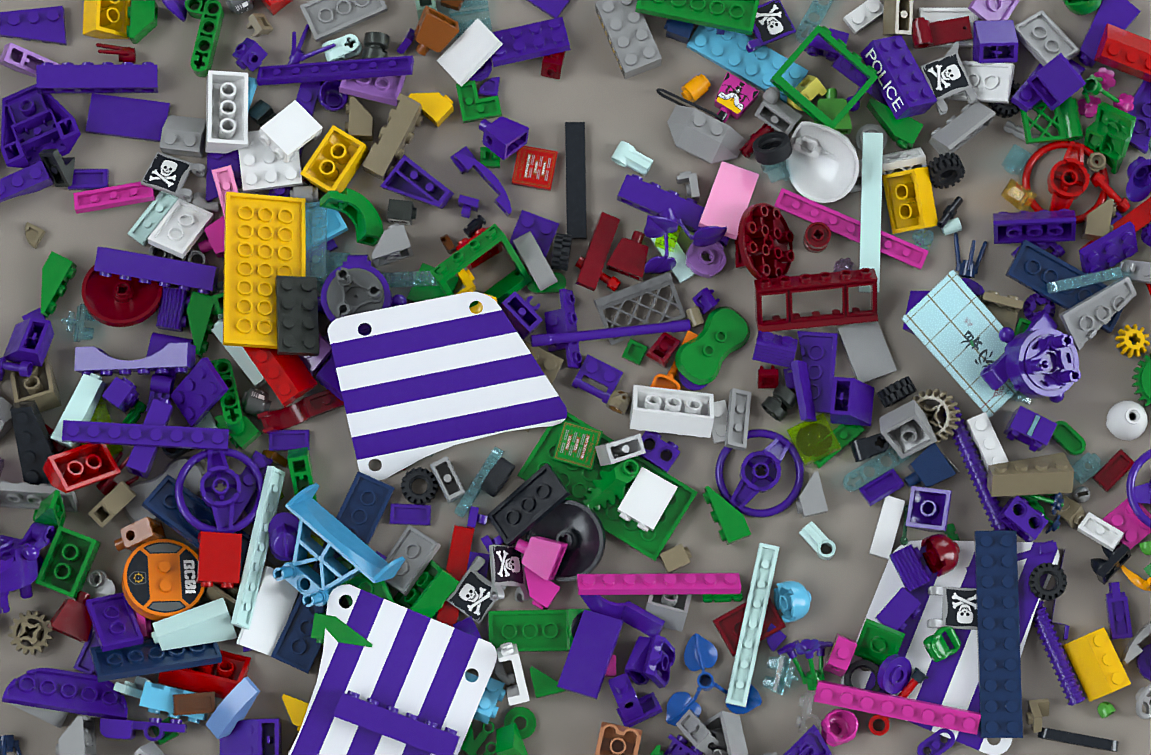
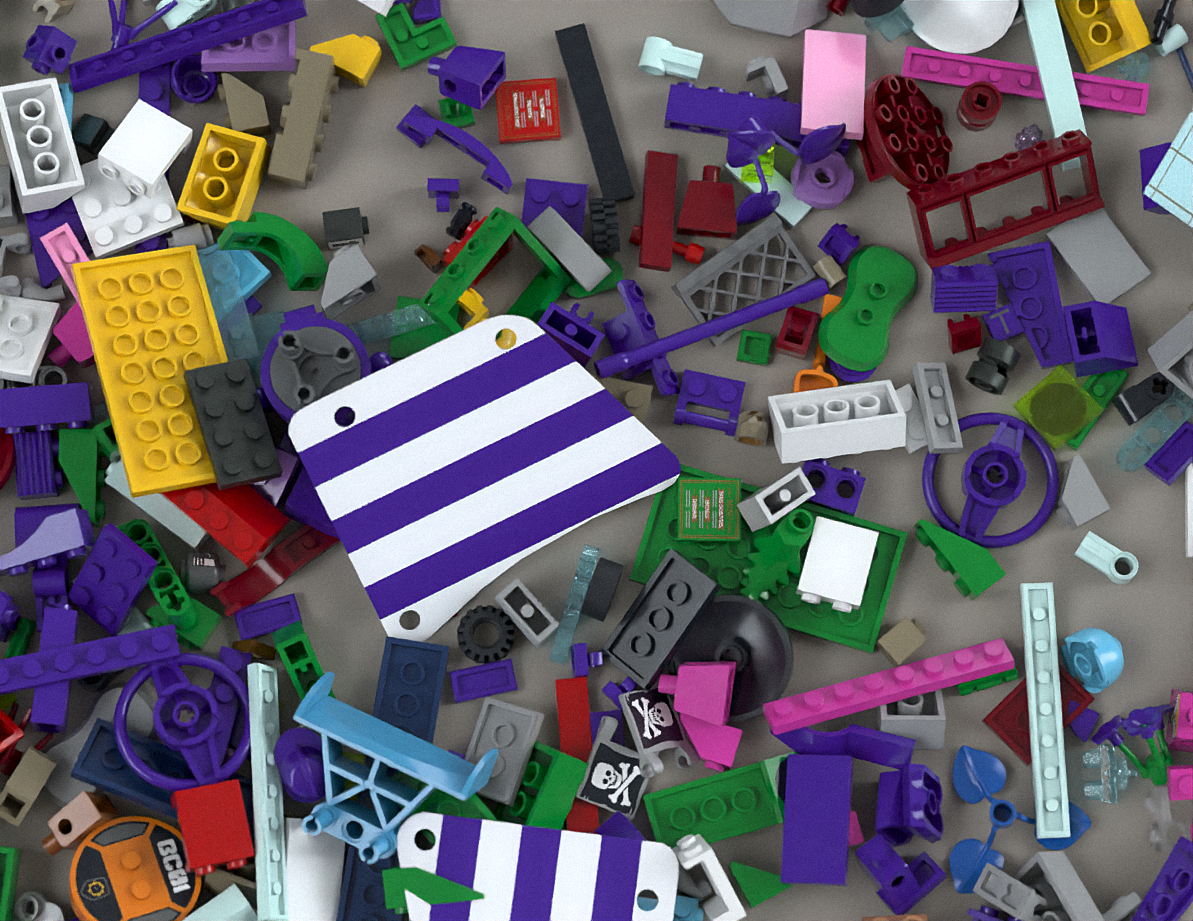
camera: 20 degrees left, 0 degrees up
dark purple wedge [380,155,454,209] -> none
dark purple tile [791,360,817,422] -> none
black tyre [877,376,917,408] -> none

